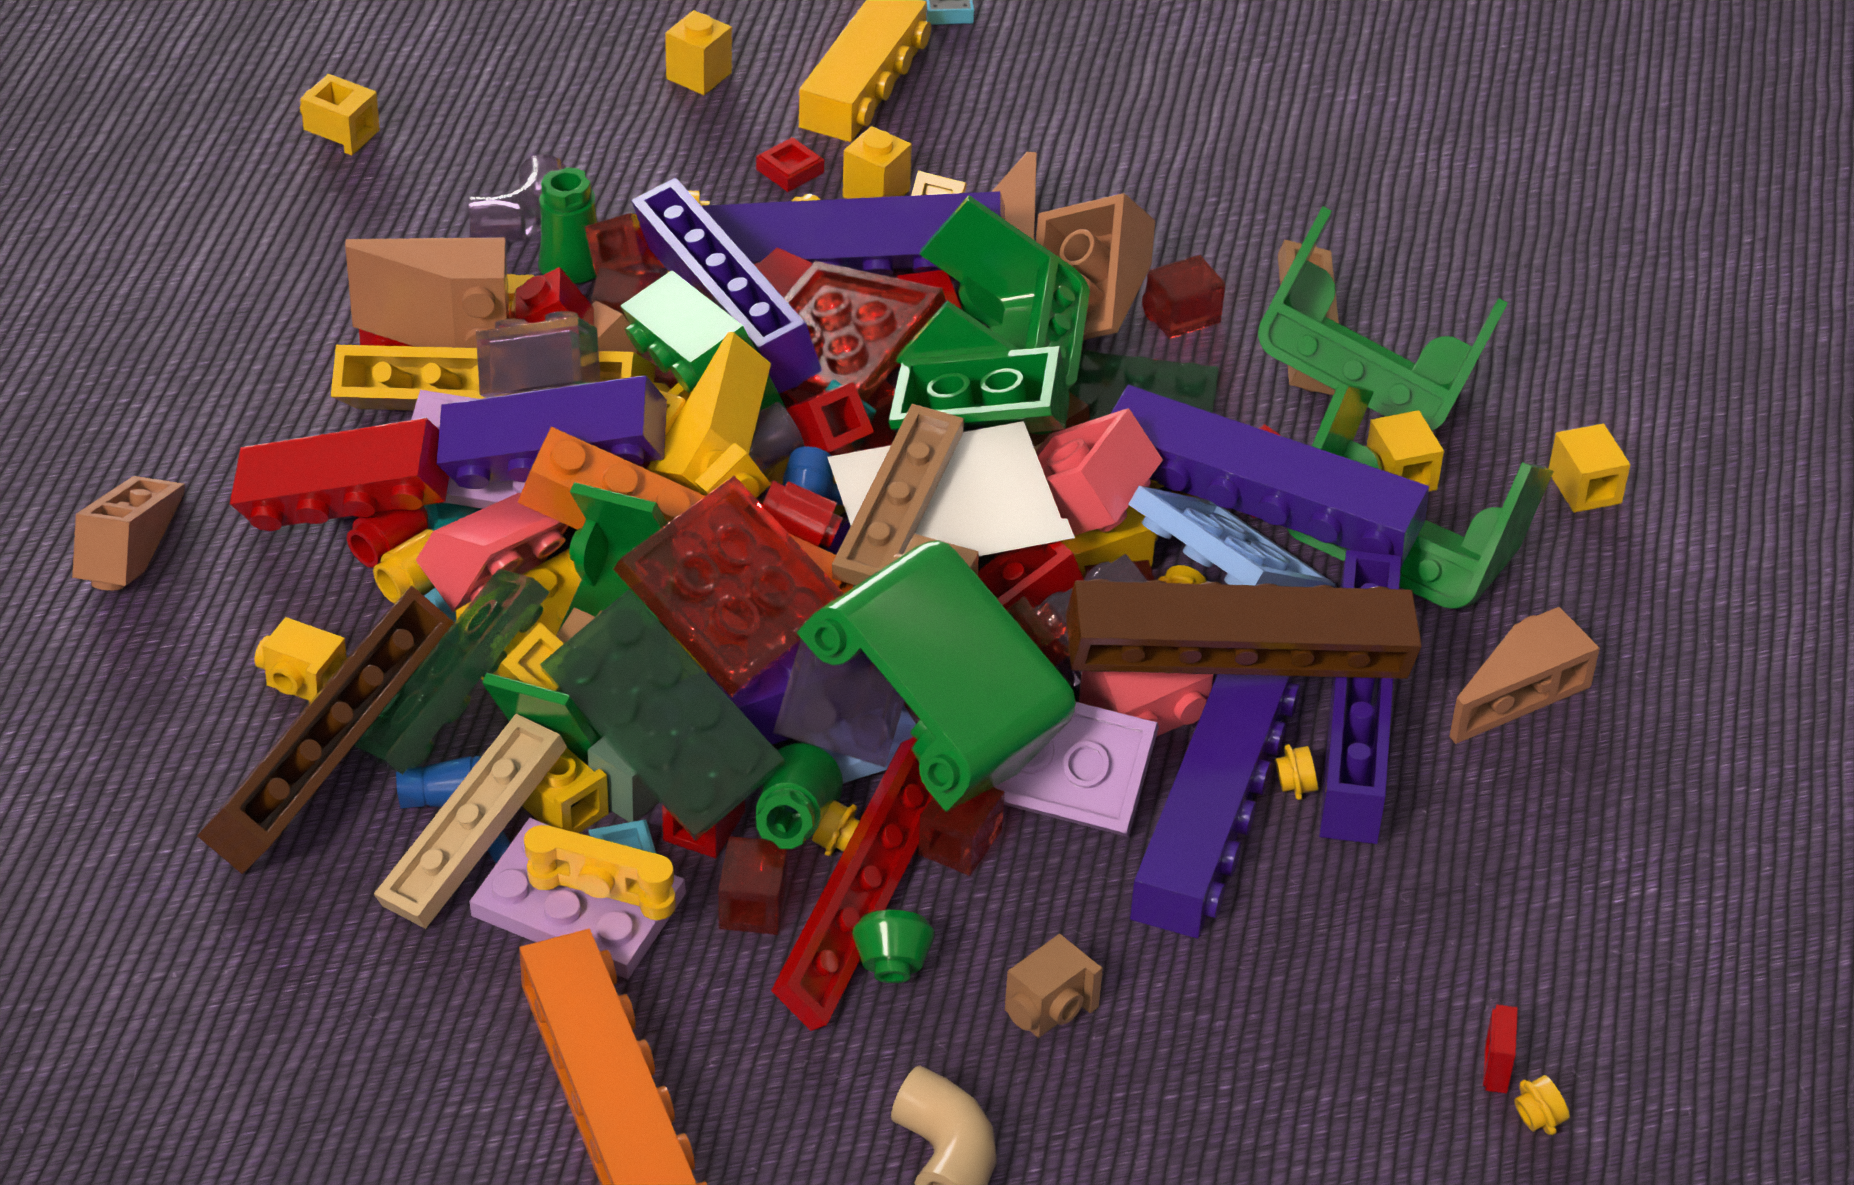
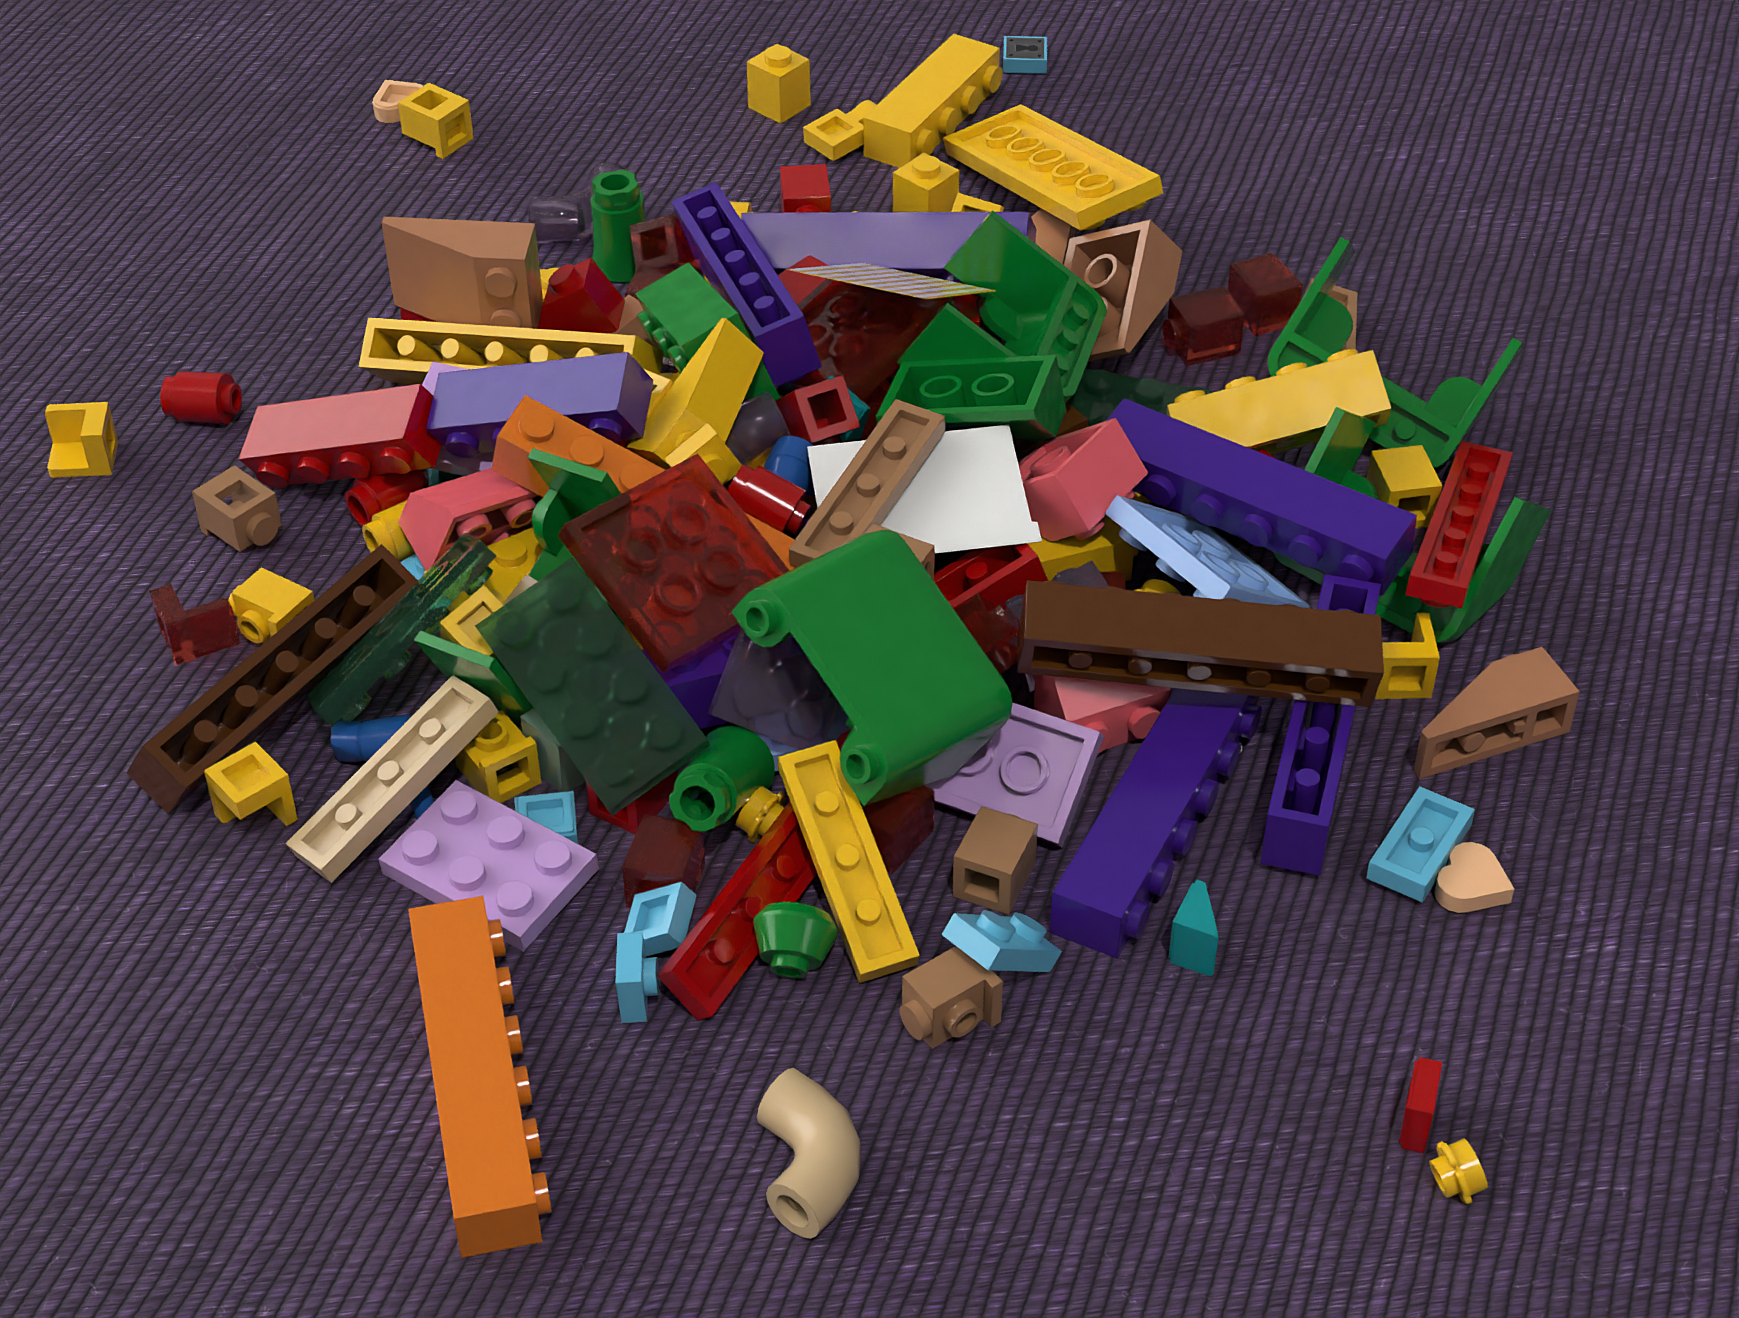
camera: 10 degrees right, 0 degrees up
nougat slope [72,476,185,590] -> none
brick [476,311,600,398] -> none
yellow plate [524,825,676,920] -> none
red tile [756,137,824,192] -> none
yellow plate [1275,744,1318,800] -> none
yellow brick [1549,423,1631,513] -> none
none -> yellow panel [45,402,118,478]
none -> clear red panel [149,584,240,665]
none -> red brick [160,371,242,424]
none -> medium nougat brick [192,465,282,552]
none -> yellow panel [204,741,298,826]
none -> light nougat tile [372,80,423,123]
none -> medium azure plate [615,932,659,1023]
none -> medium azure plate [624,882,697,956]
none -> yellow plate [778,740,920,983]
none -> red brick [780,164,831,213]
none -> sticker [787,263,996,299]
none -> yellow plate [803,100,877,161]
none -> medium azure plate [942,910,1062,972]
none -> yellow plate [943,104,1163,230]
none -> medium nougat brick [953,806,1038,915]
none -> yellow brick [1167,349,1391,455]
none -> teal slope [1168,879,1219,976]
none -> clear red panel [1226,253,1303,336]
none -> medium azure plate [1366,786,1475,903]
none -> yellow panel [1375,613,1440,699]
none -> red plate [1405,441,1513,608]
none -> light nougat tile [1434,842,1514,913]

